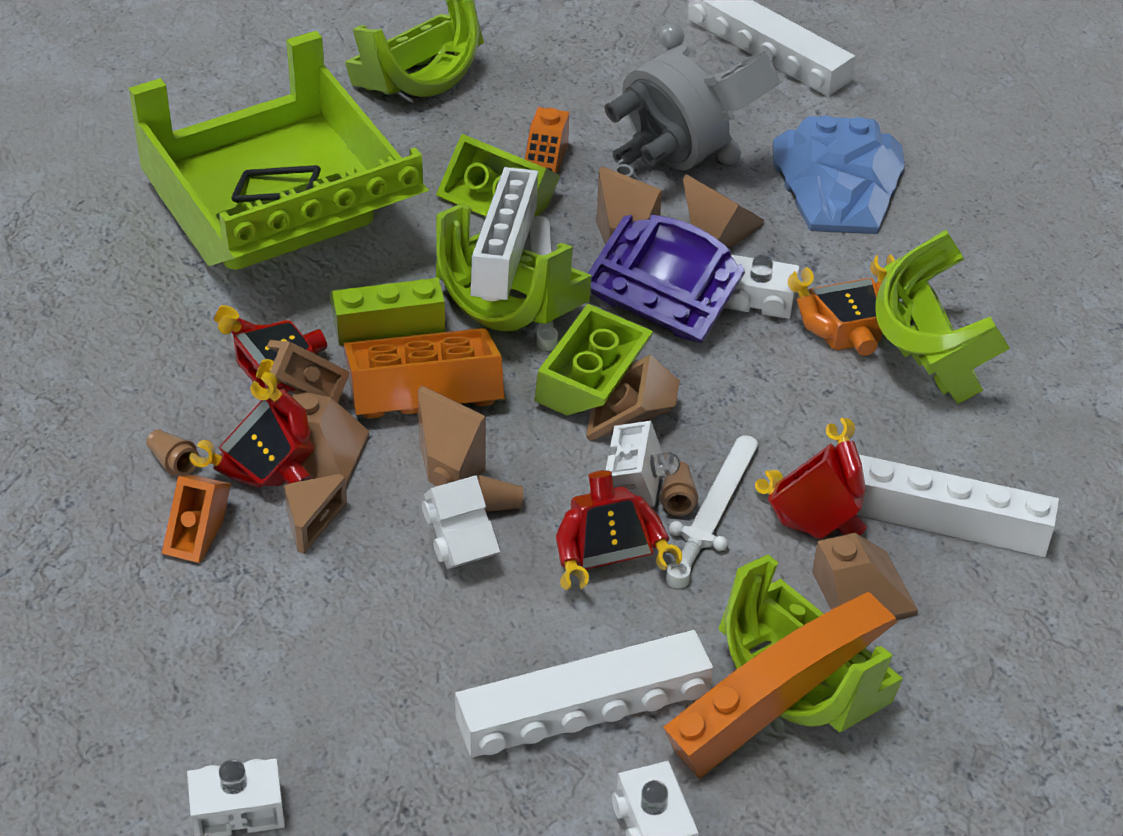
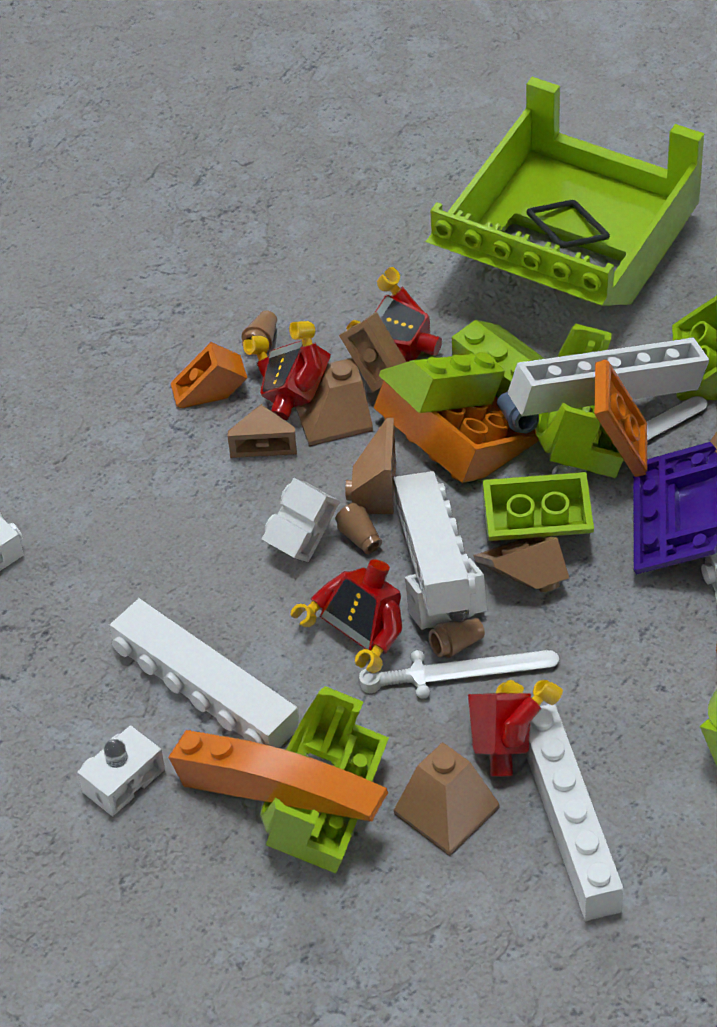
camera: 65 degrees right, 5 degrees up
none -> lime slope [379,352,505,413]
none -> white brick [393,471,476,616]
none -> sand blue cone [497,392,539,433]
none -> orange tile [594,359,647,477]

